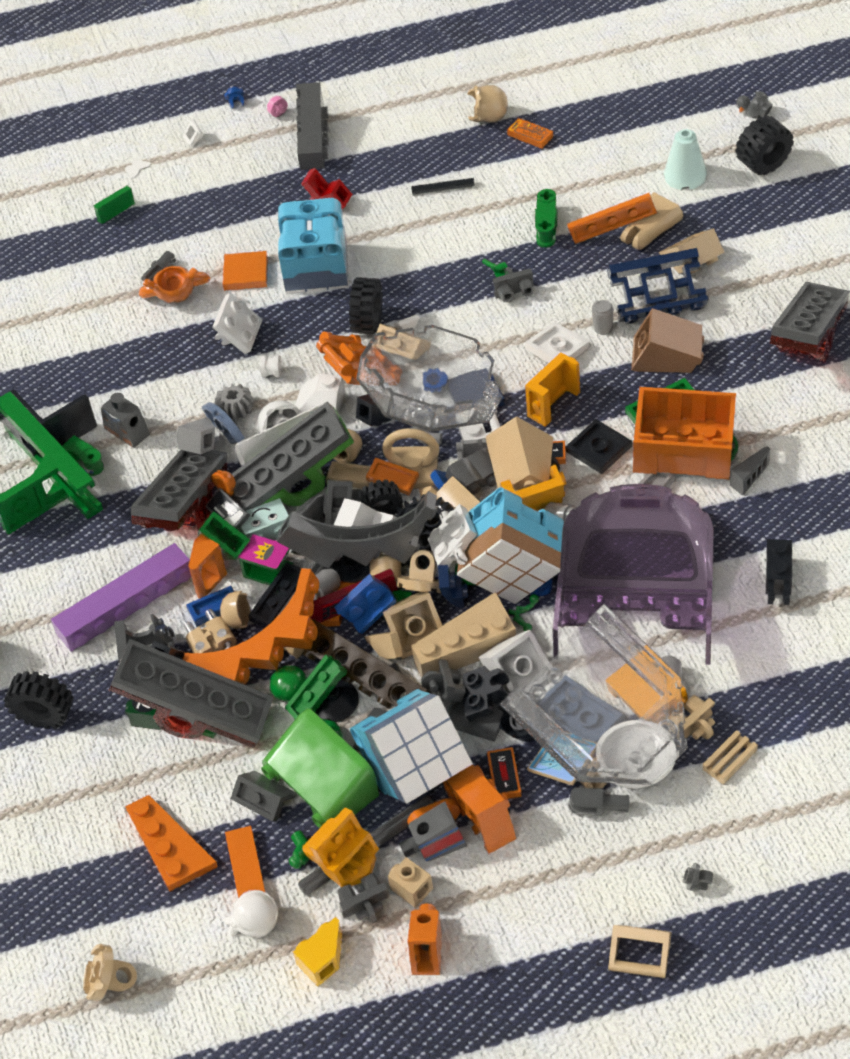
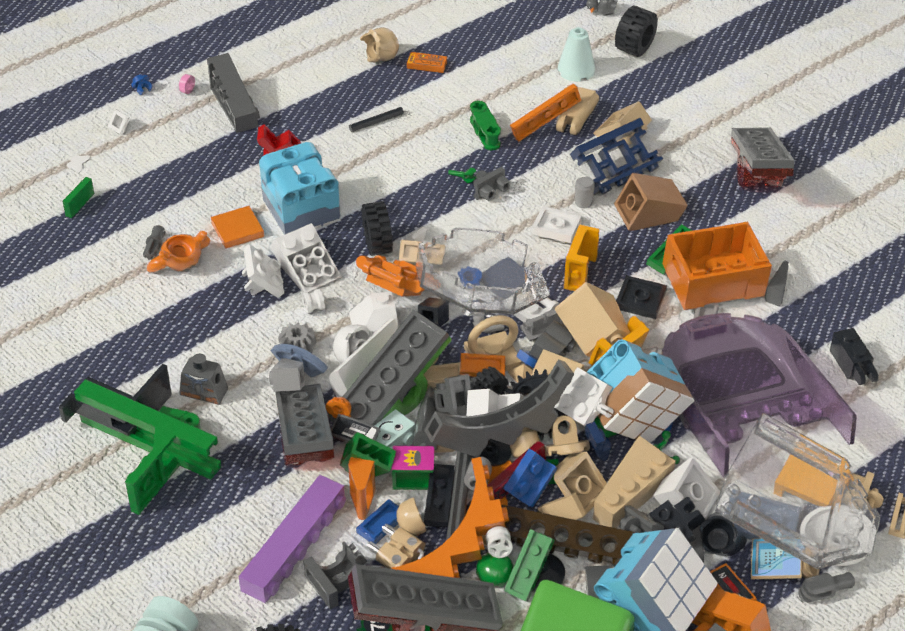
camera: 30 degrees left, 5 degrees down
none -> white slope [271,223,342,293]
none -> white wheel [486,526,513,558]

